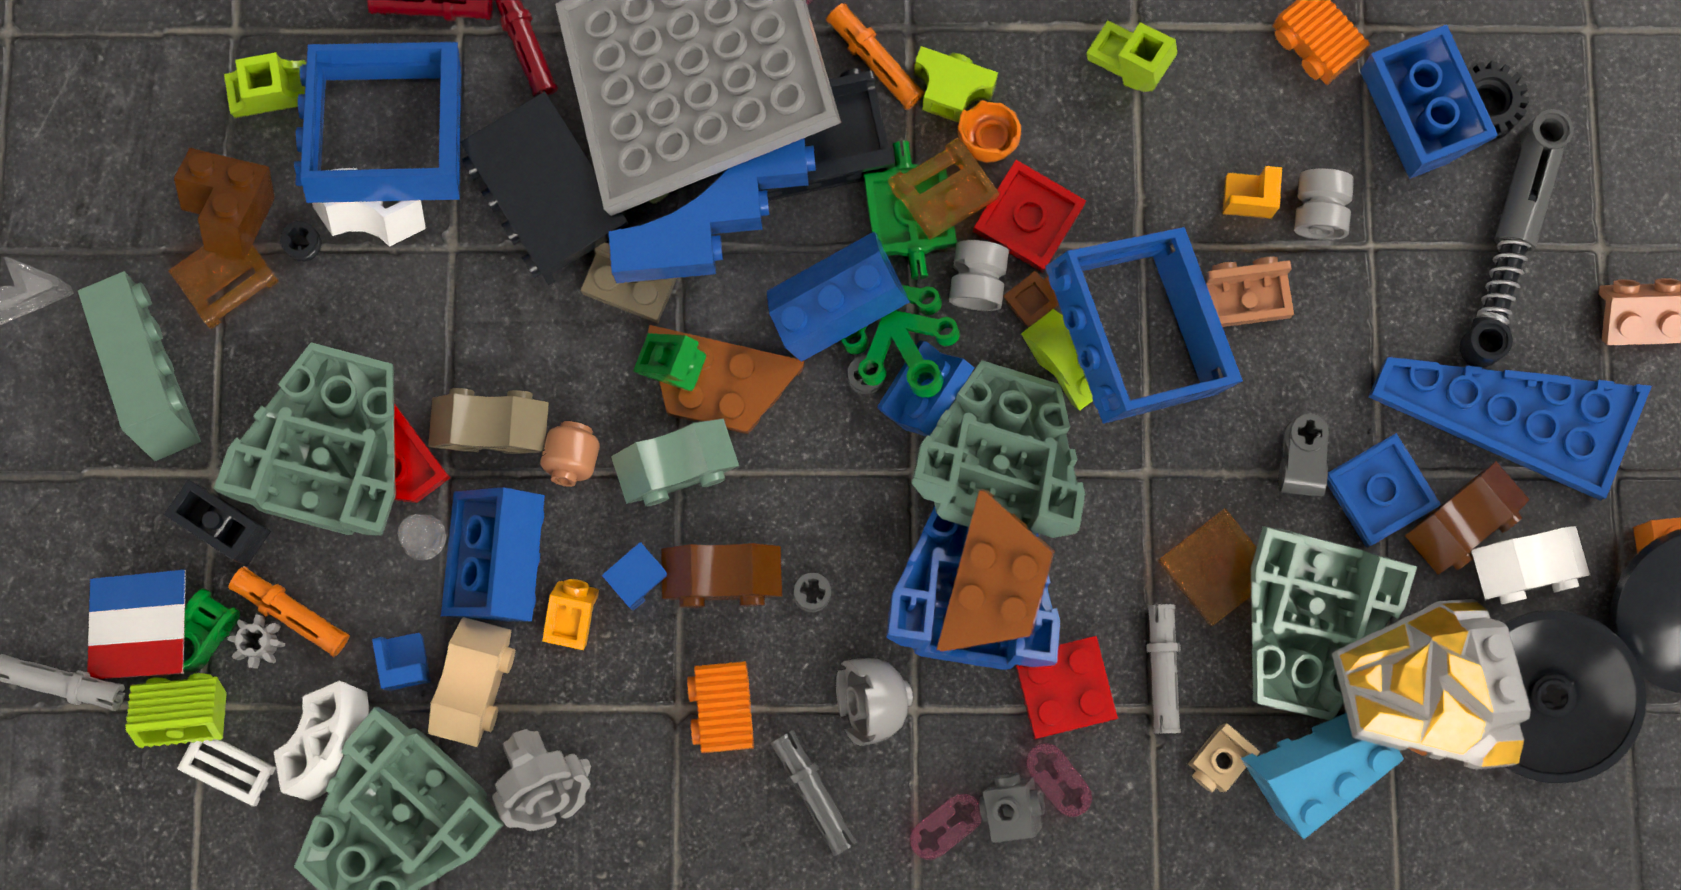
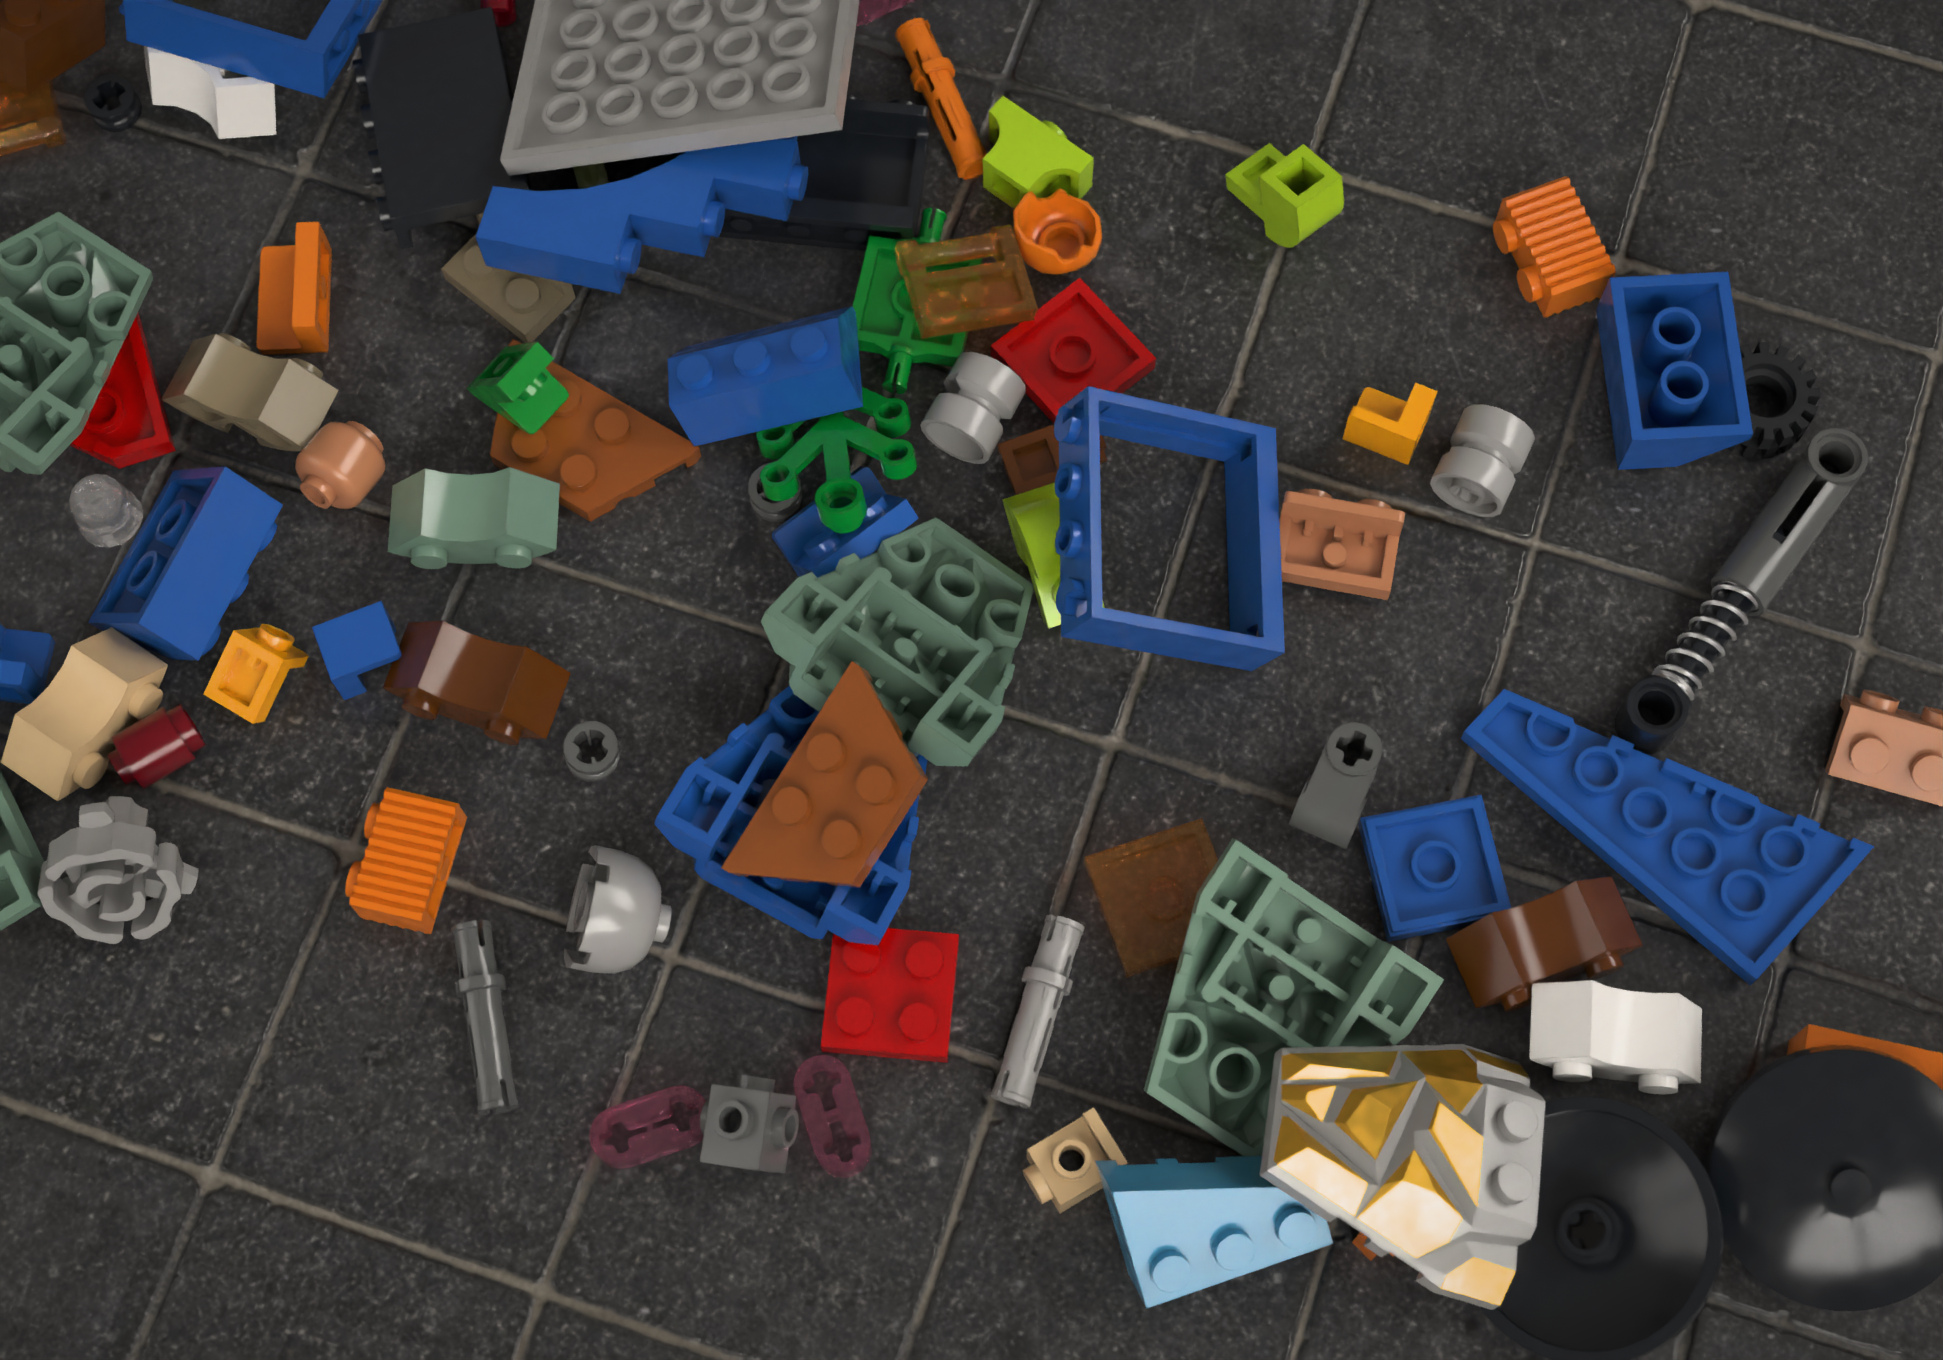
camera: 20 degrees right, 10 degrees down
none -> dark red brick [107,704,206,789]
none -> orange panel [256,222,332,355]

